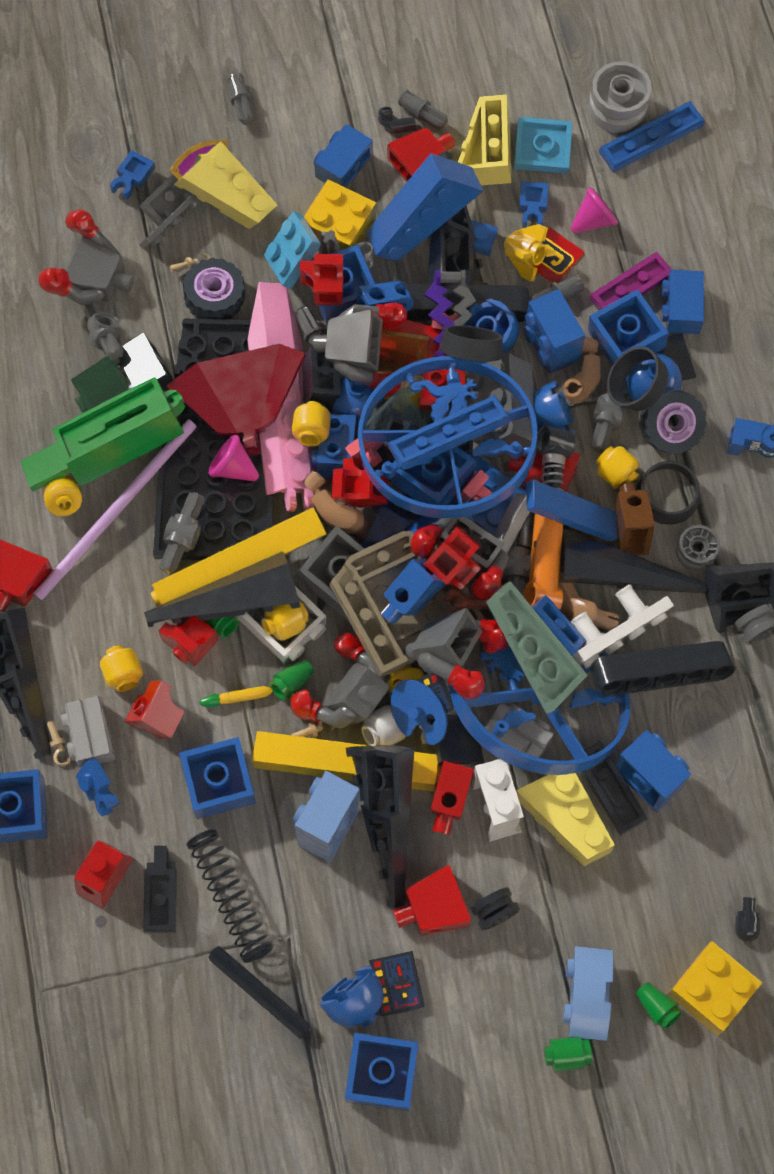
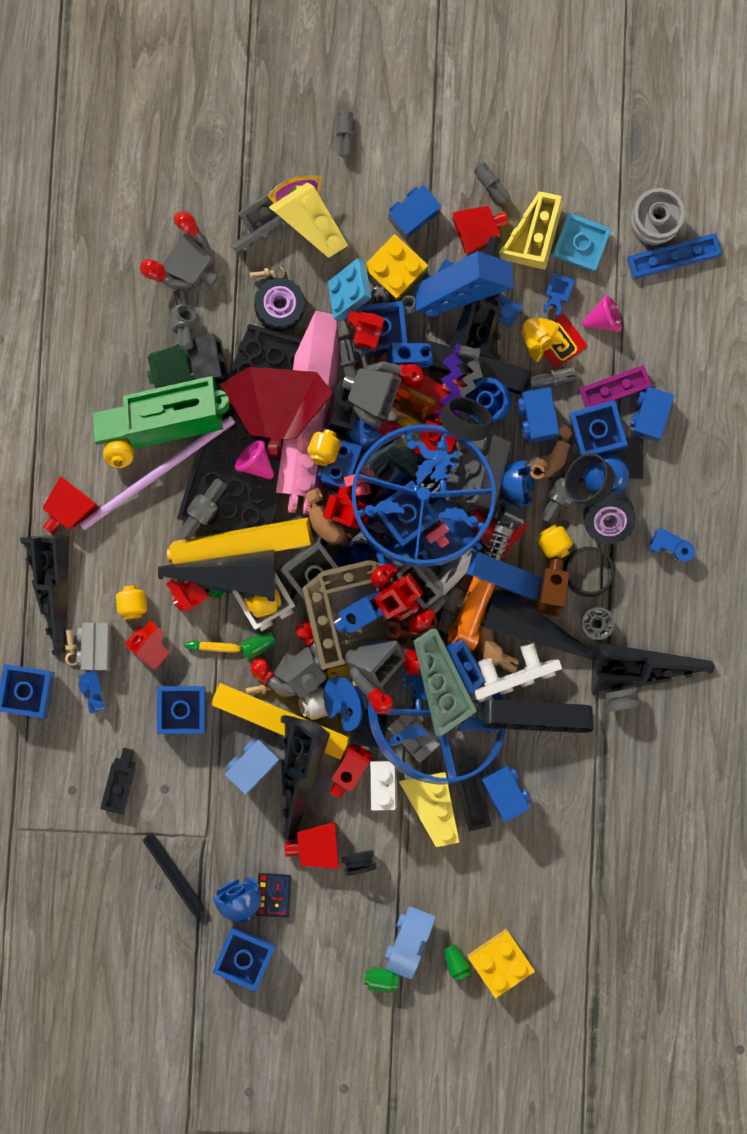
camera: 15 degrees right, 15 degrees up
red torso [74,840,134,909] -> none
blue plate [110,150,156,200] -> none
black piece [186,829,273,963] -> none
black arm [378,106,416,133] -> none
blue tile [388,395,509,471] -> none
black cylinder [735,897,761,942] -> none

